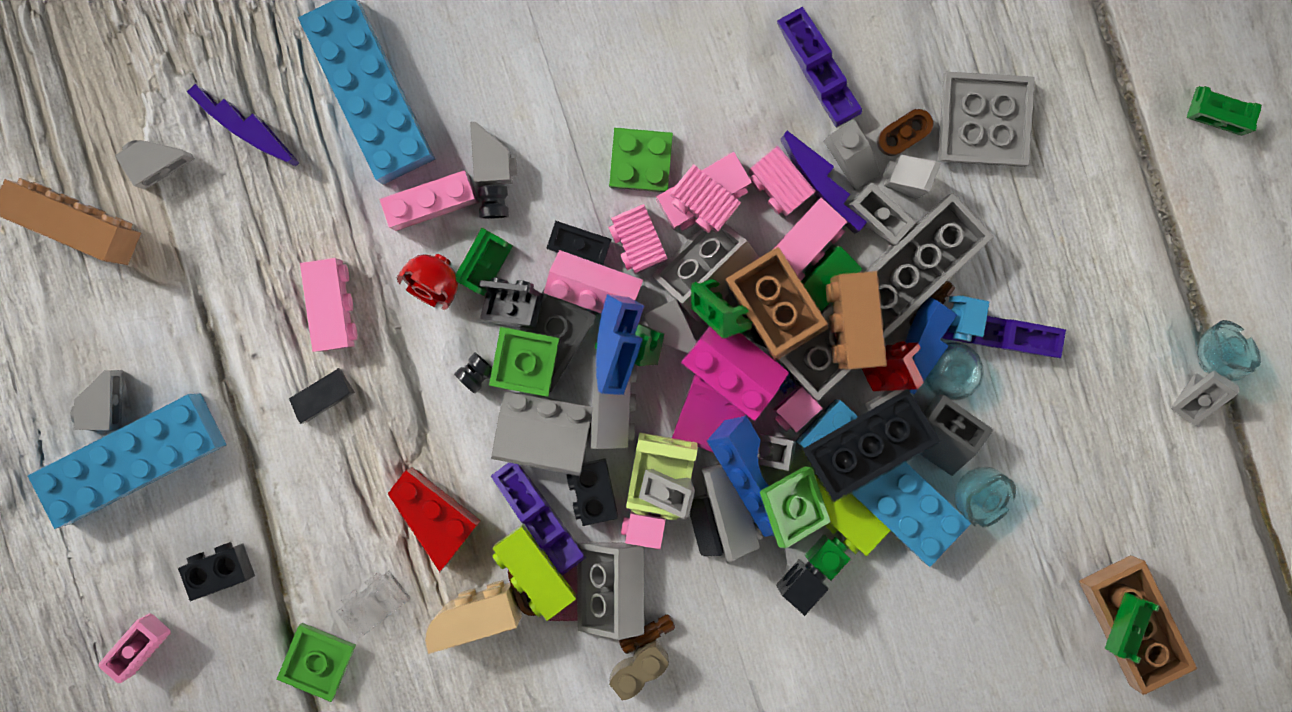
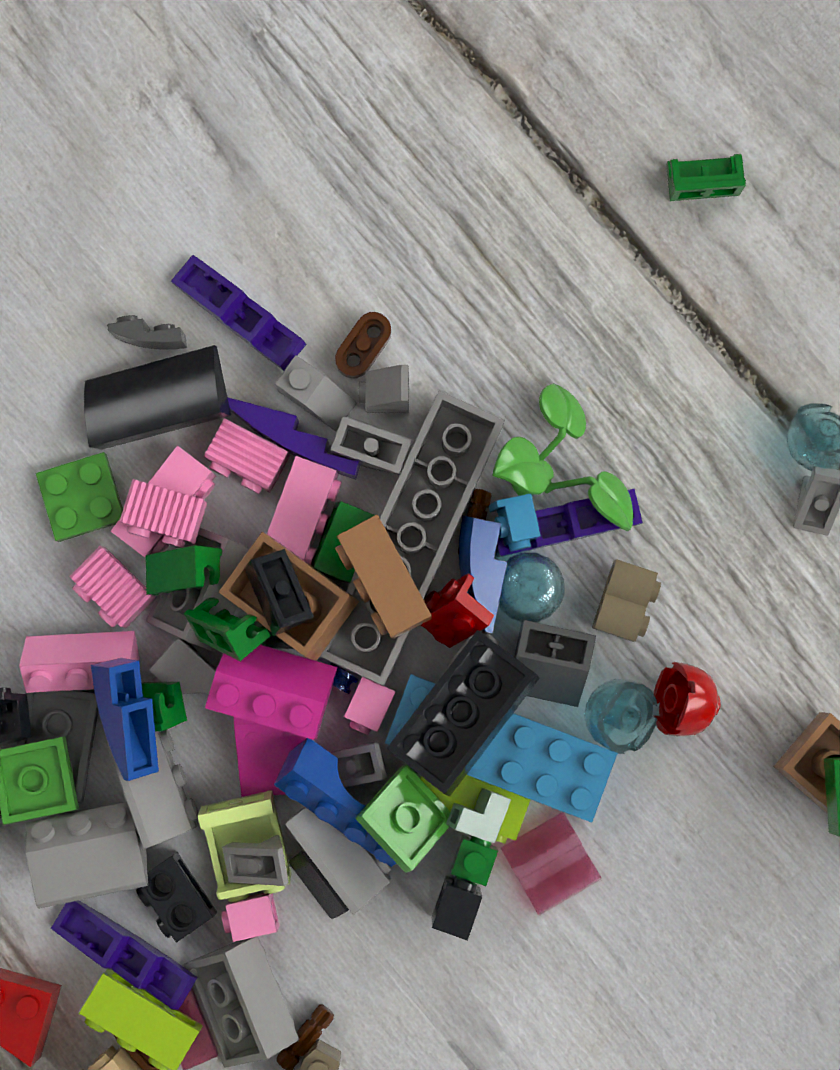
camera: 25 degrees left, 5 degrees down
black plate [546,220,612,266] -> none
light grey plate [938,71,1035,167] -> none
none -> black slope [84,345,231,450]
none -> dark grey slope [107,315,187,350]
none -> green hinge [146,545,222,595]
none -> black slope [245,549,314,636]
none -> piece [446,788,511,844]
none -> bright green plant [492,383,633,531]
none -> clear pink slope [501,812,601,915]
none -> dark tan brick [592,559,661,642]
none -> red cylinder [653,662,721,736]

